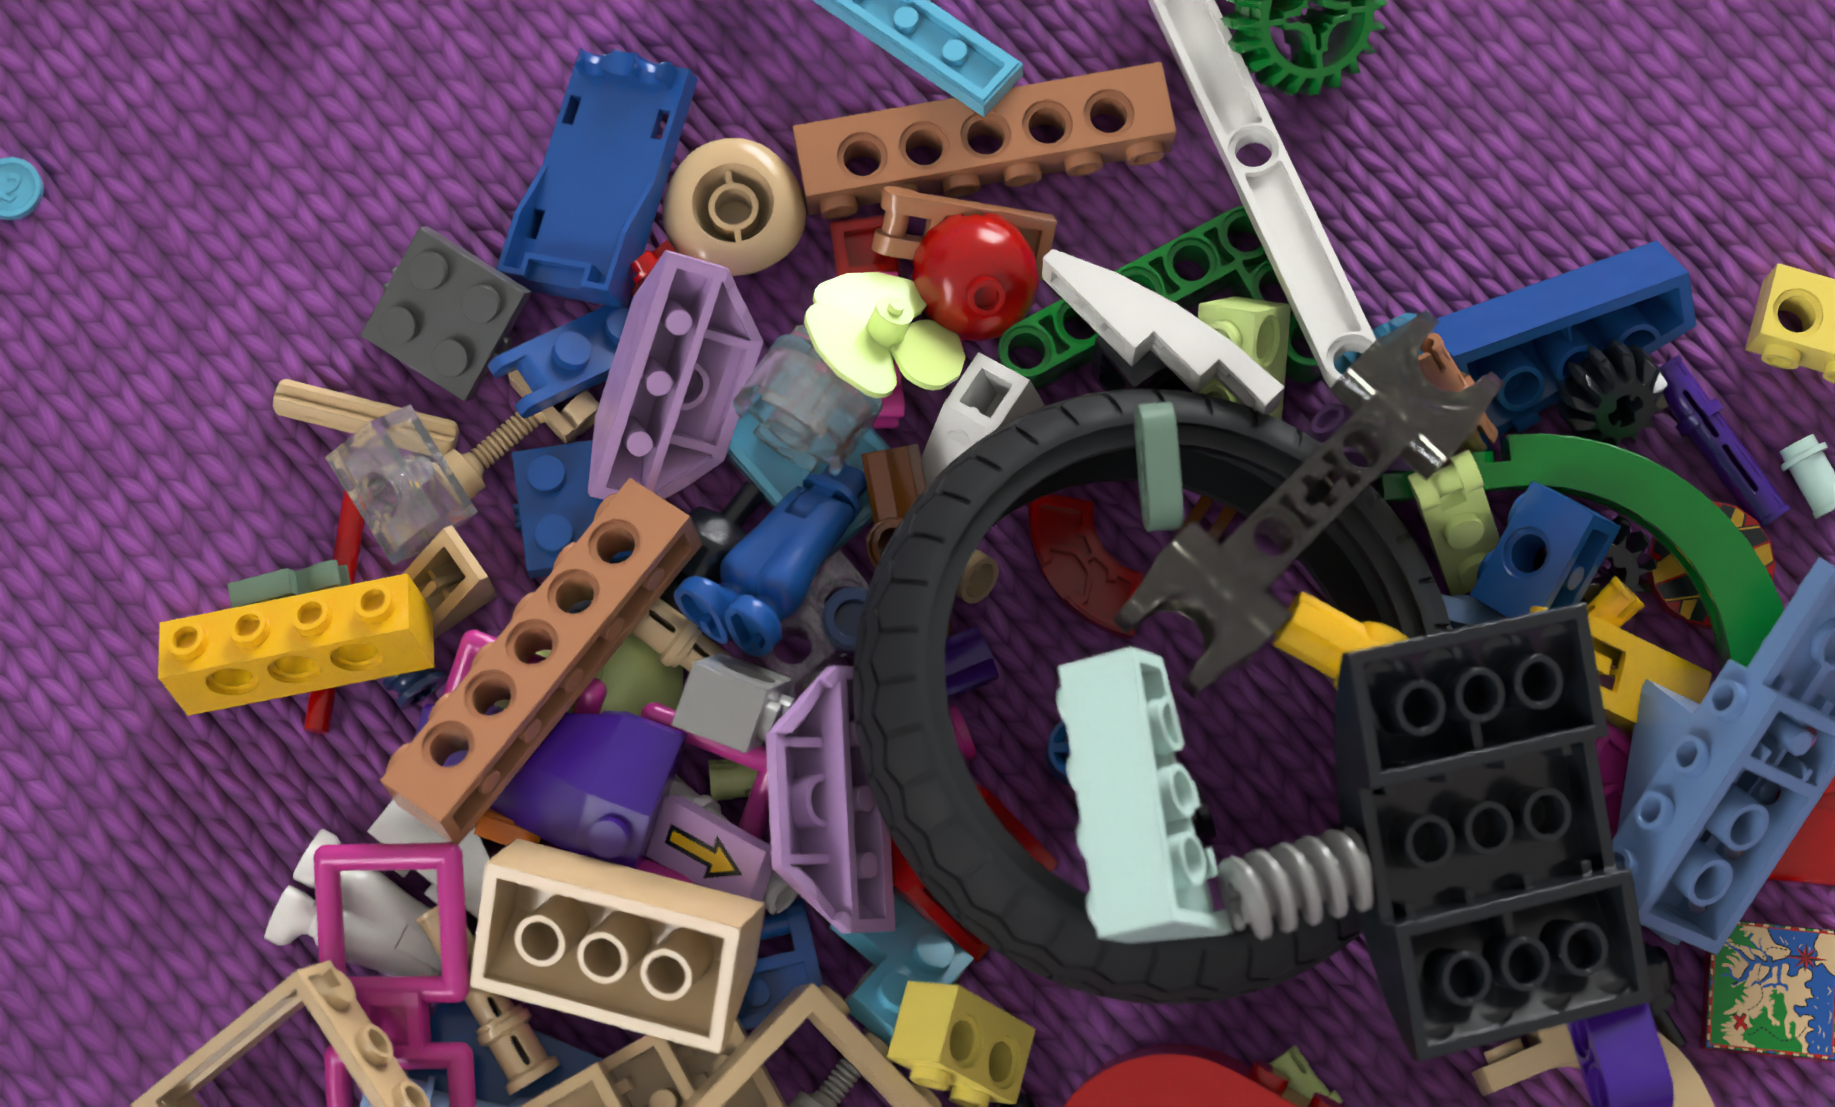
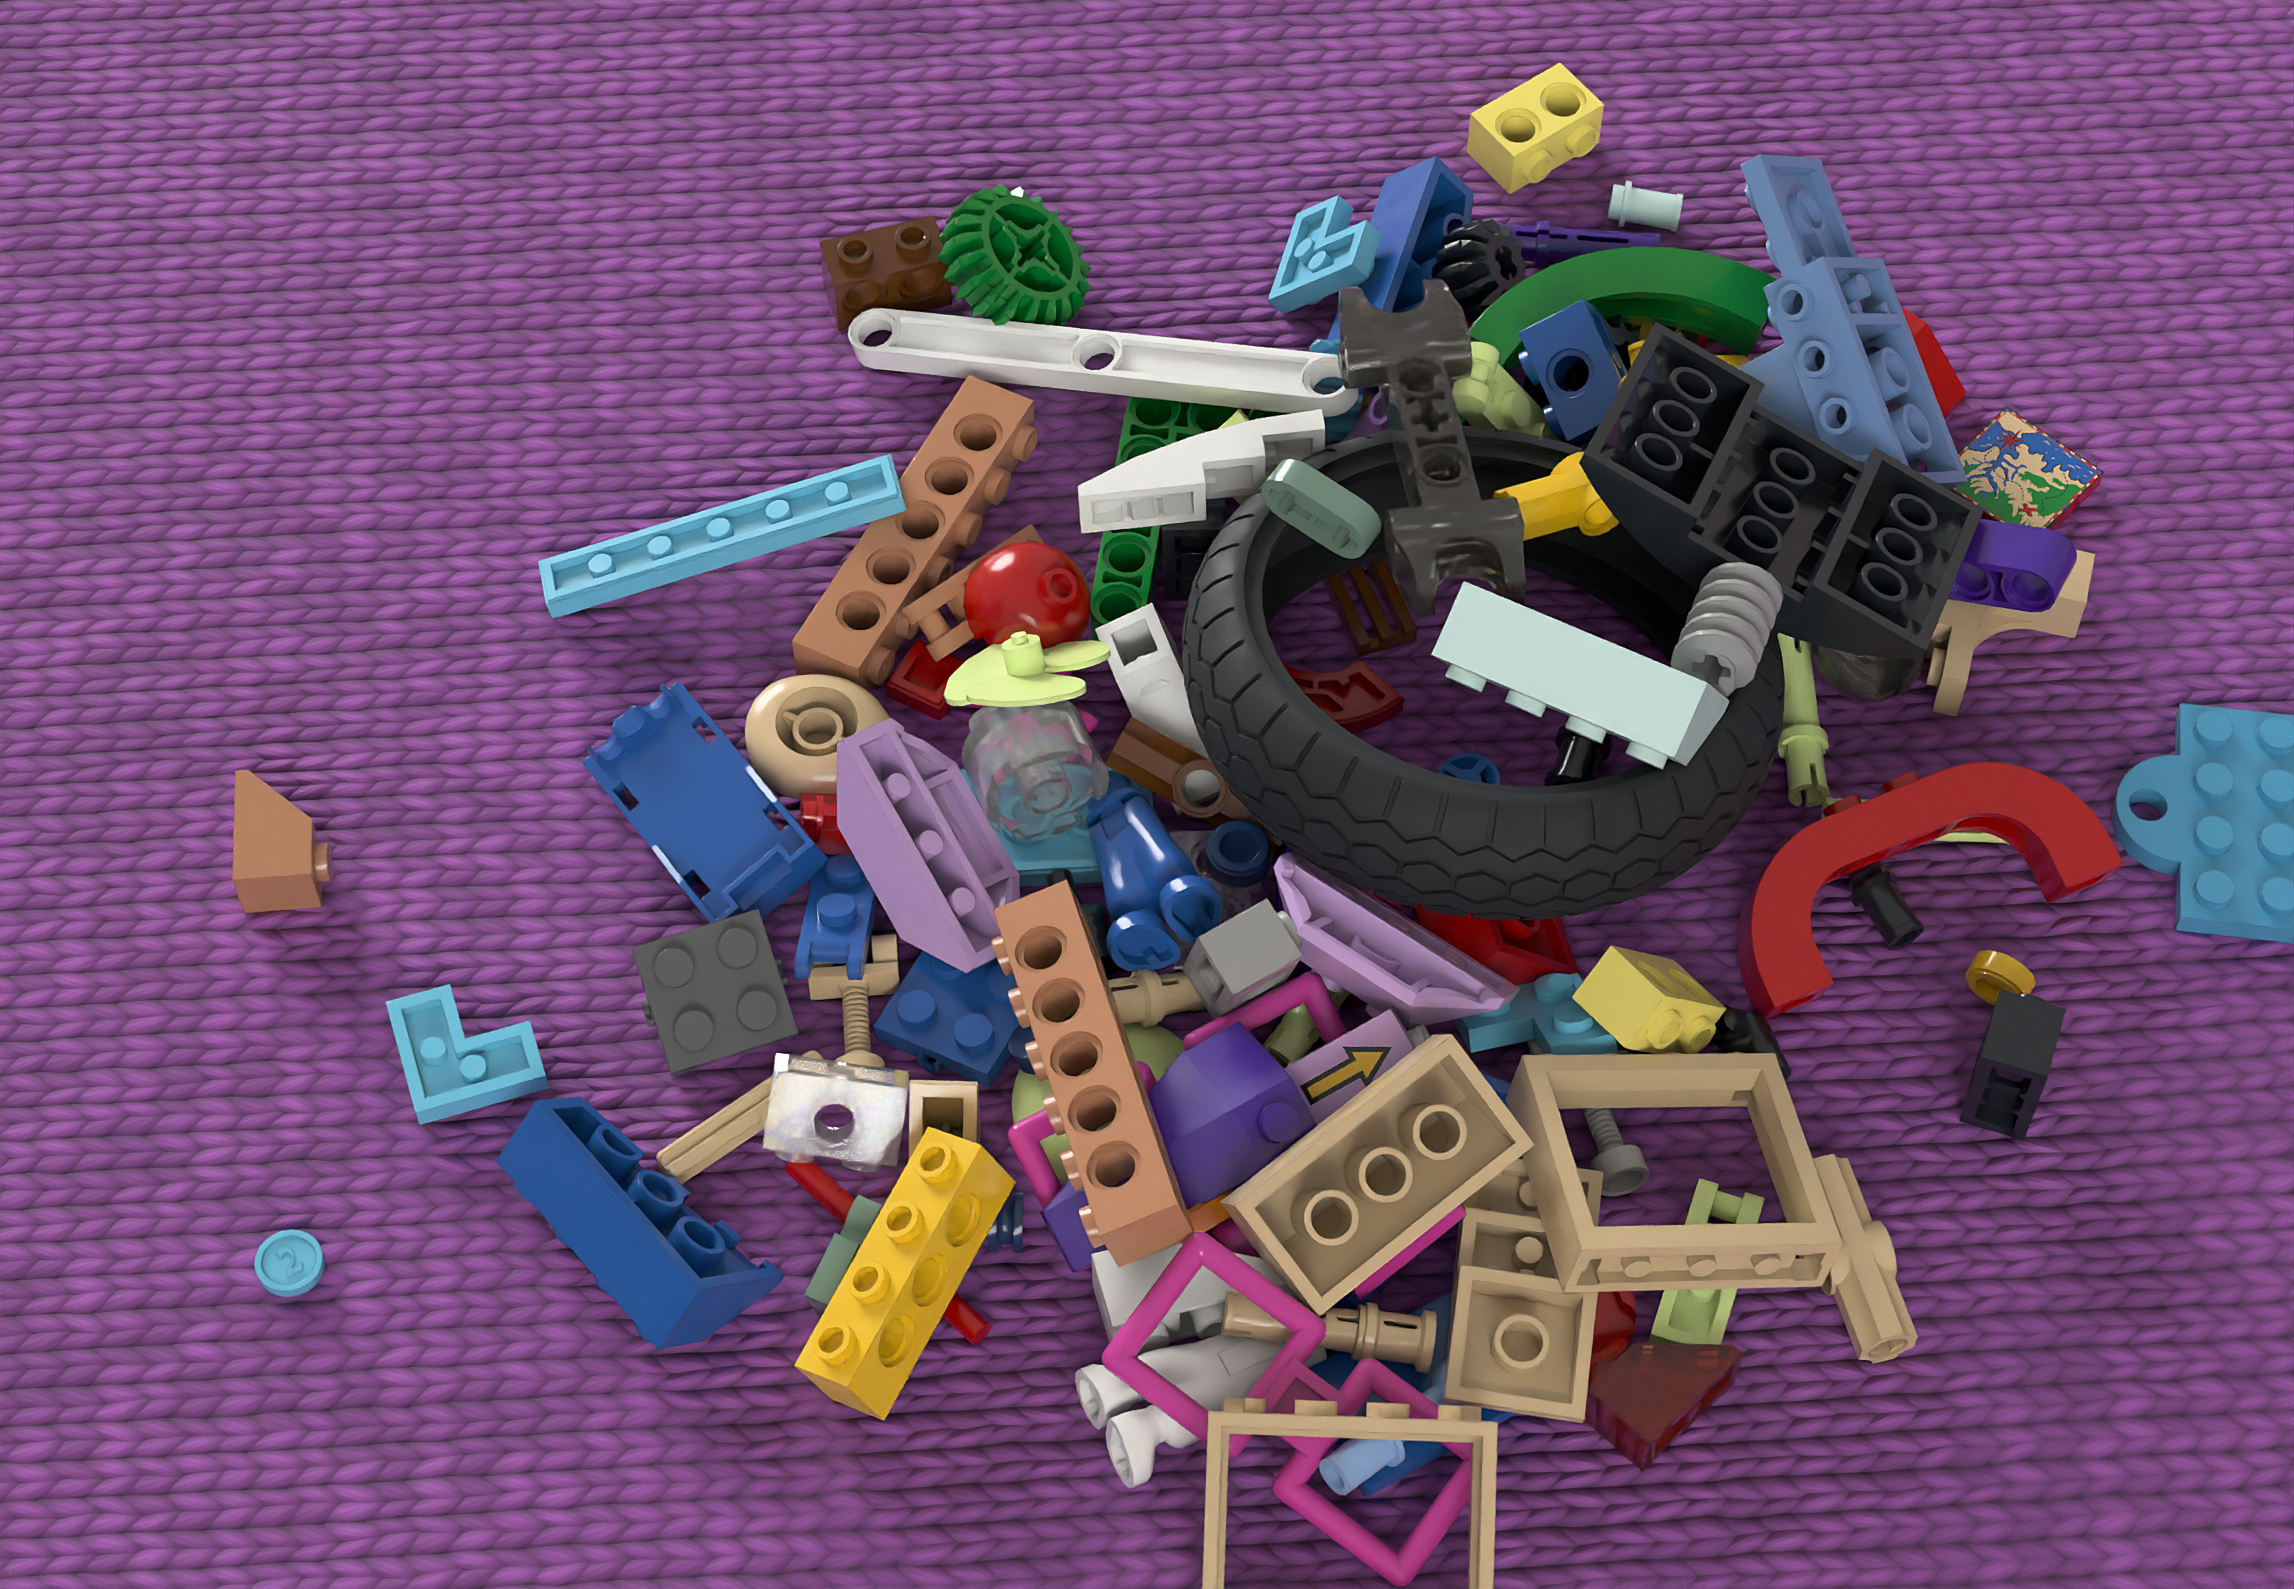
camera: 50 degrees left, 20 degrees down
none -> medium azure plate [386,984,549,1125]
none -> blue wedge [496,1097,785,1350]
none -> medium azure plate [1268,195,1382,314]
none -> yellowish green pin [1777,633,1830,807]

